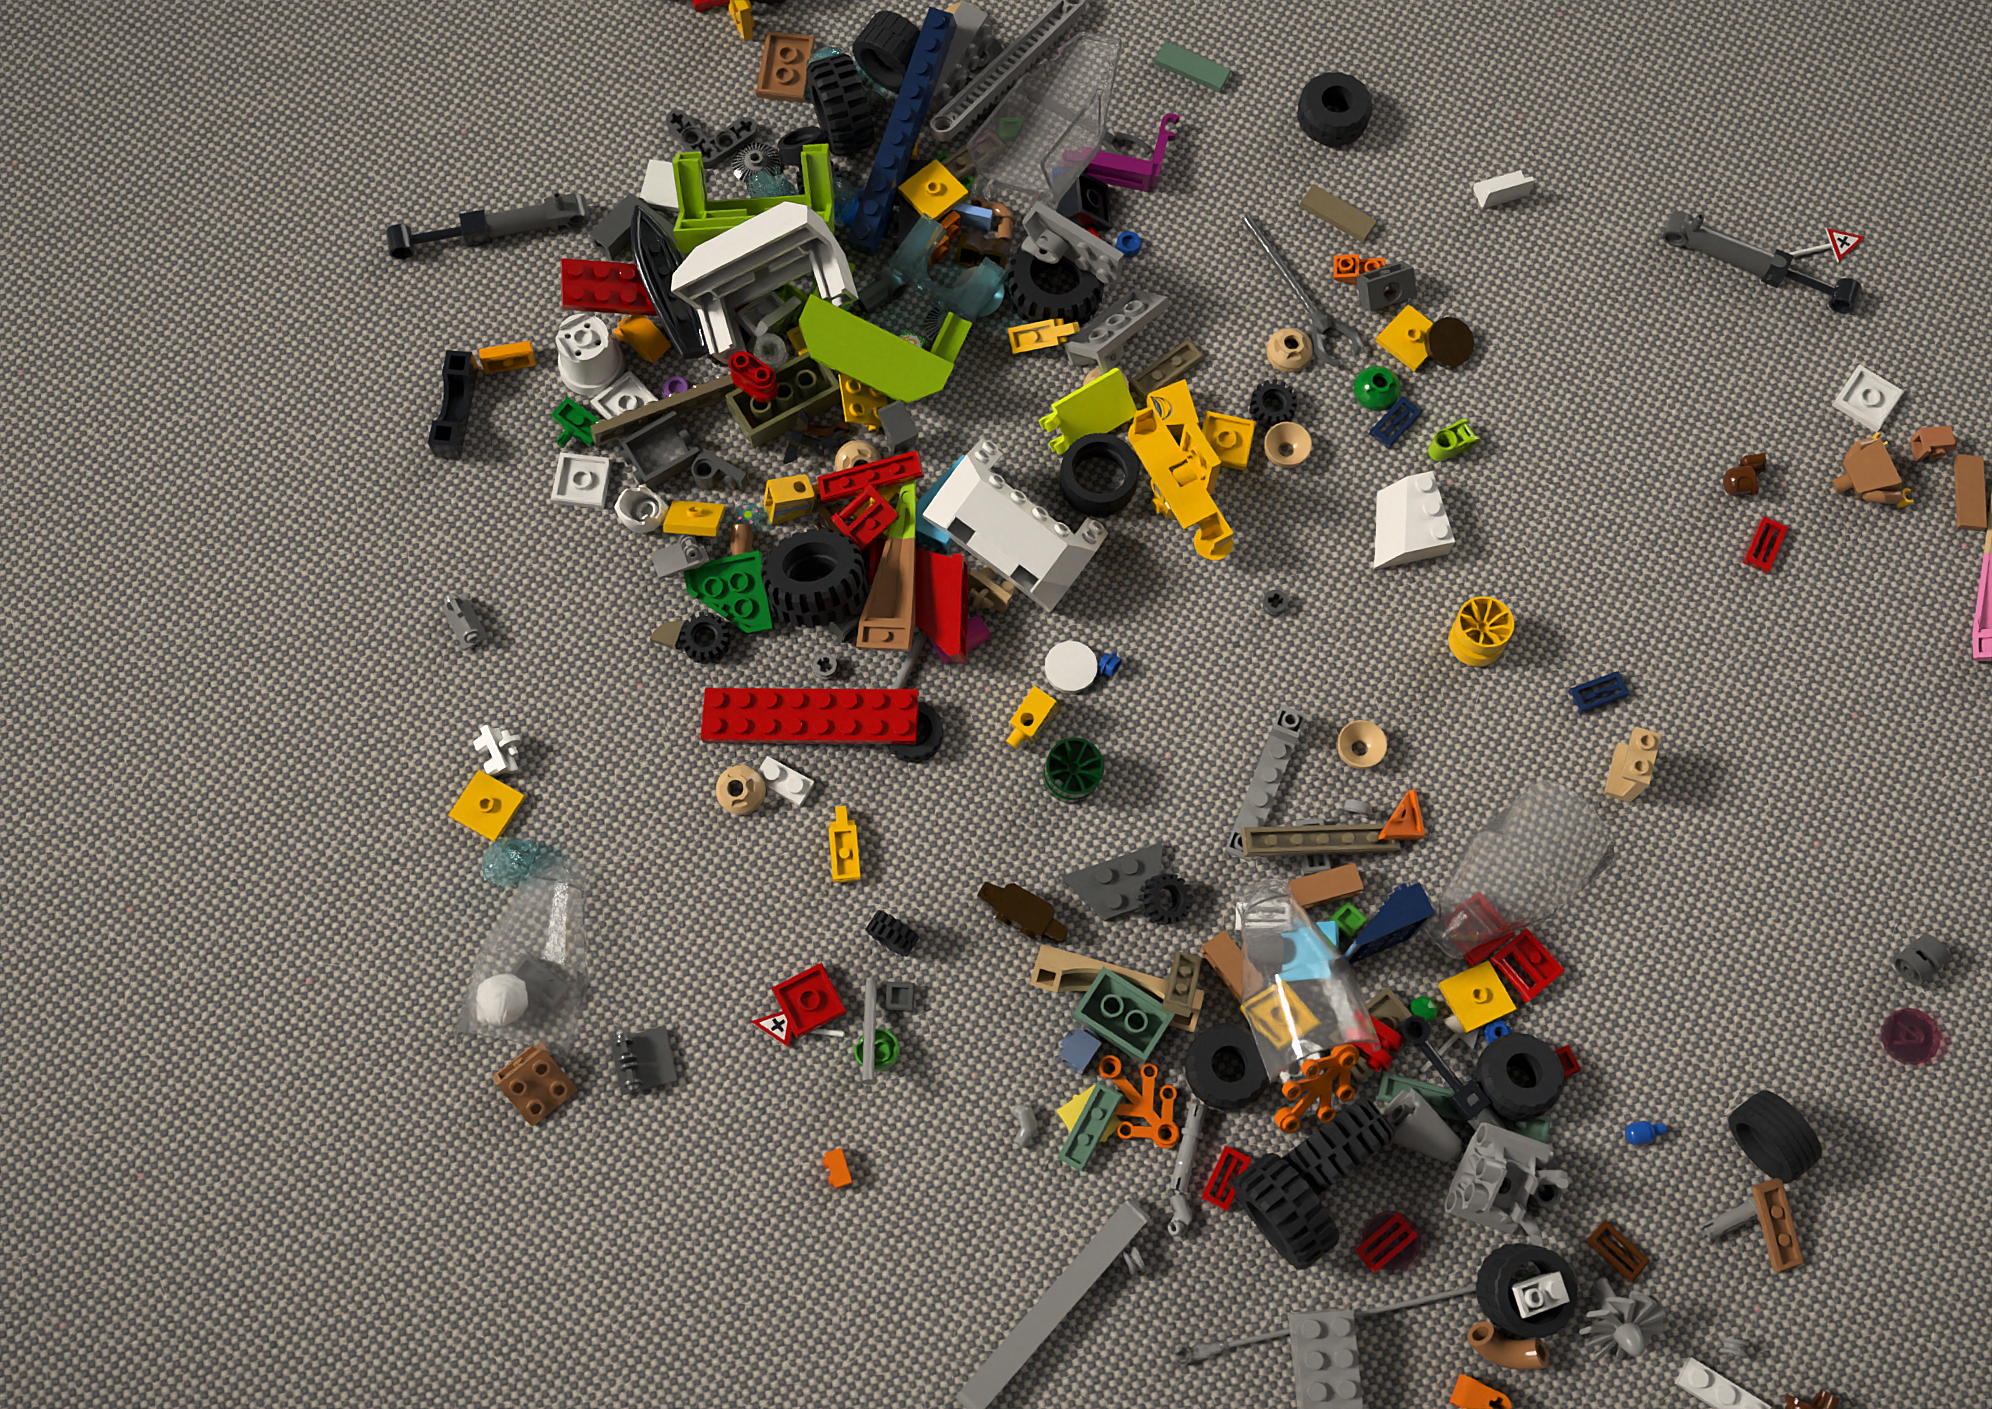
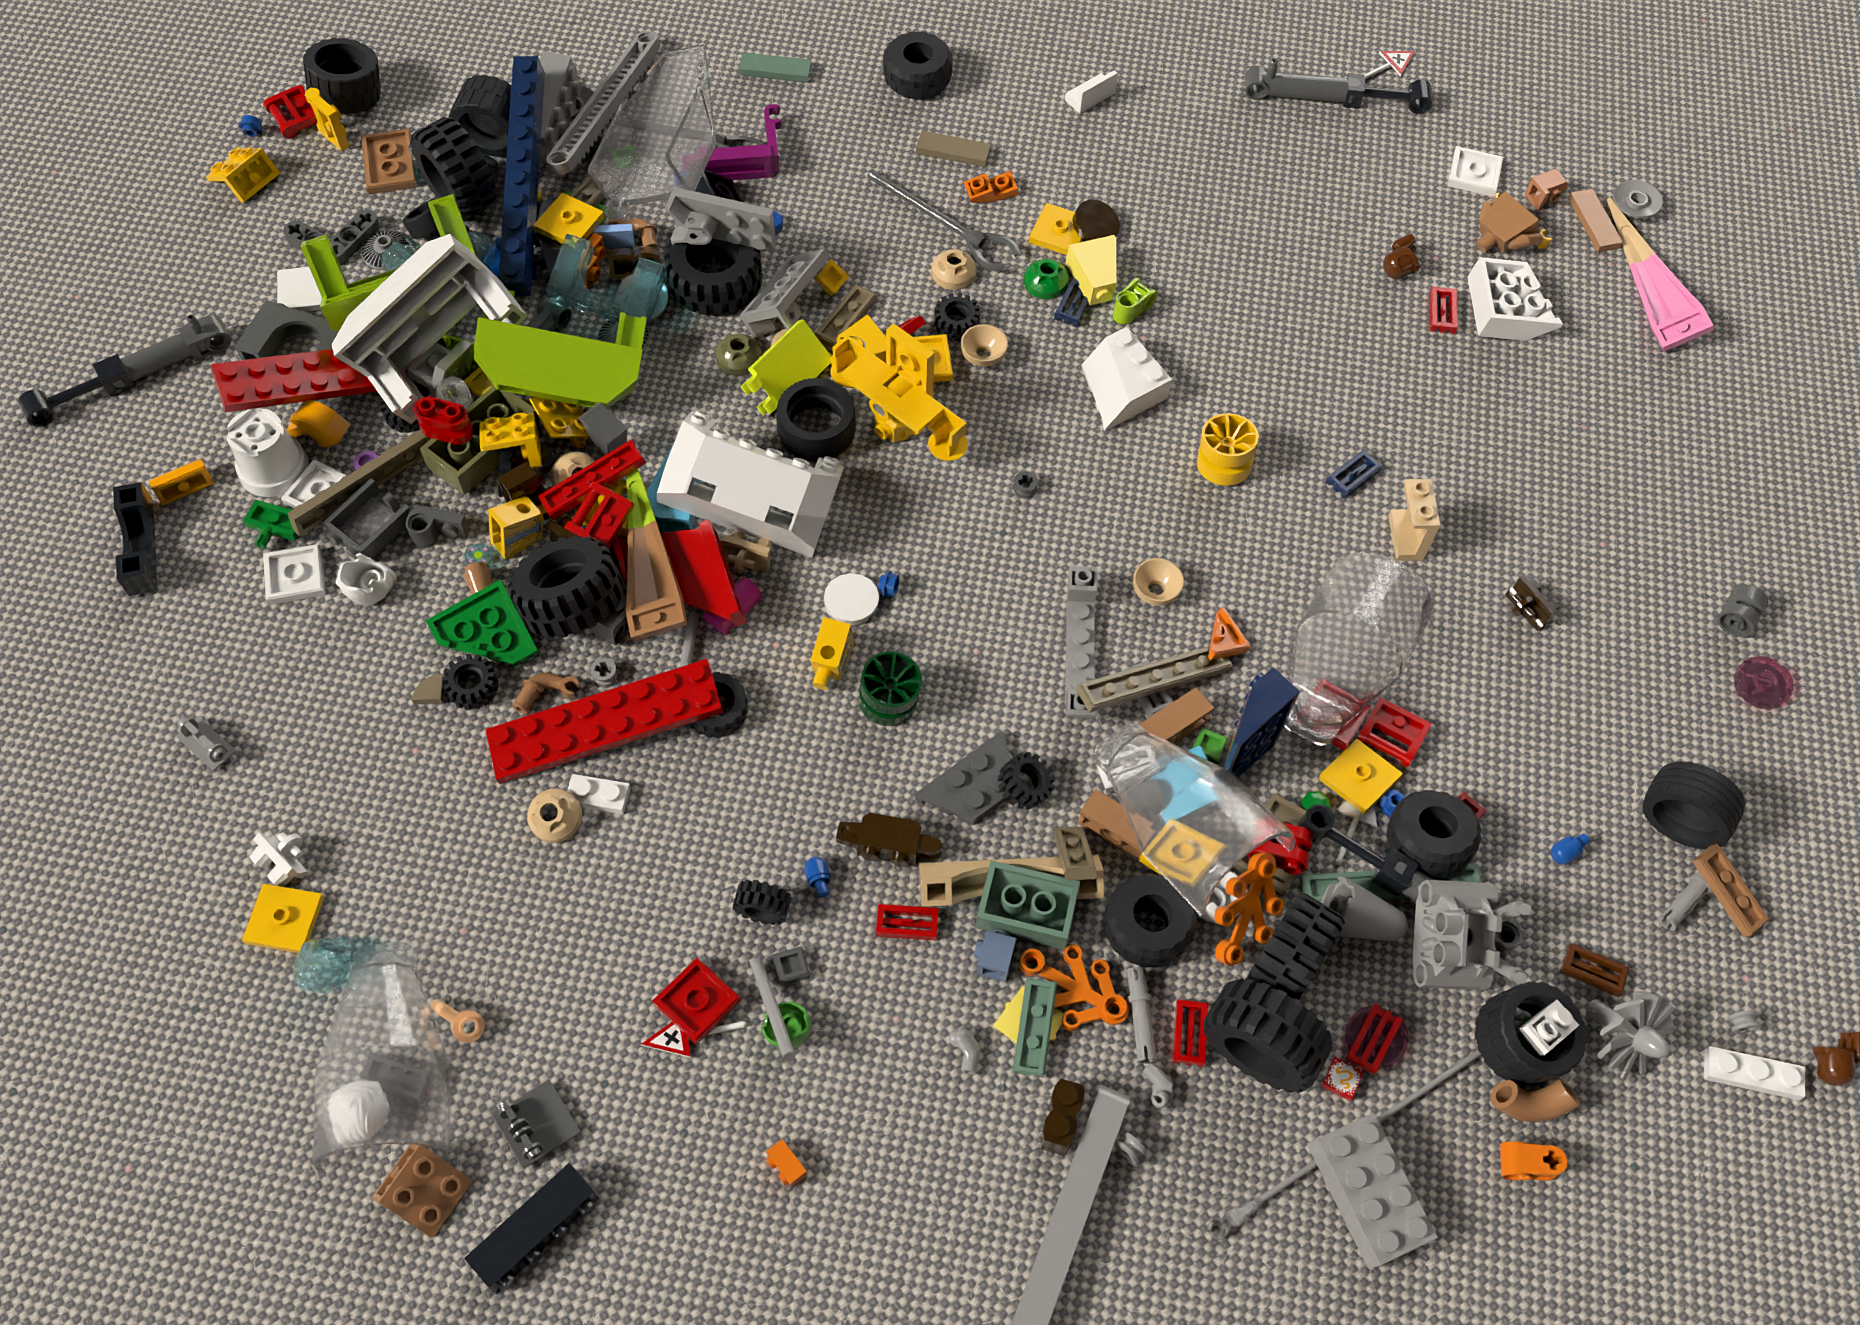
camera: 20 degrees left, 10 degrees down
black piece [630,205,710,360] -> none
light grey hinge [650,534,709,580] -> none
yellow plate [663,500,725,537] -> none
yellow hinge [829,806,861,883] -> none
yellow hinge [1008,318,1080,354] -> none
light grey tile [1343,799,1372,818] -> none
dark grey brick [1356,261,1417,311] -> none
none -> yellow bracket [206,147,280,202]
none -> light nougat plate [431,999,485,1043]
none -> black brick [464,1162,599,1294]
none -> yellow bracket [480,413,542,468]
none -> dark brown brick [498,462,546,506]
none -> medium nougat piece [512,672,581,715]
none -> olive piece [716,334,762,376]
none -> blue cylinder [804,856,831,898]
none -> yellow plate [813,259,849,296]
none -> red tile [876,904,939,941]
none -> red tile [898,315,926,335]
none -> dark brown brick [1040,1078,1085,1156]
none -> light yellow slope [1065,235,1117,305]
none -> tile [1321,1056,1364,1101]
none -> white wedge [1467,257,1563,341]
none -> dark brown hips [1505,575,1559,631]

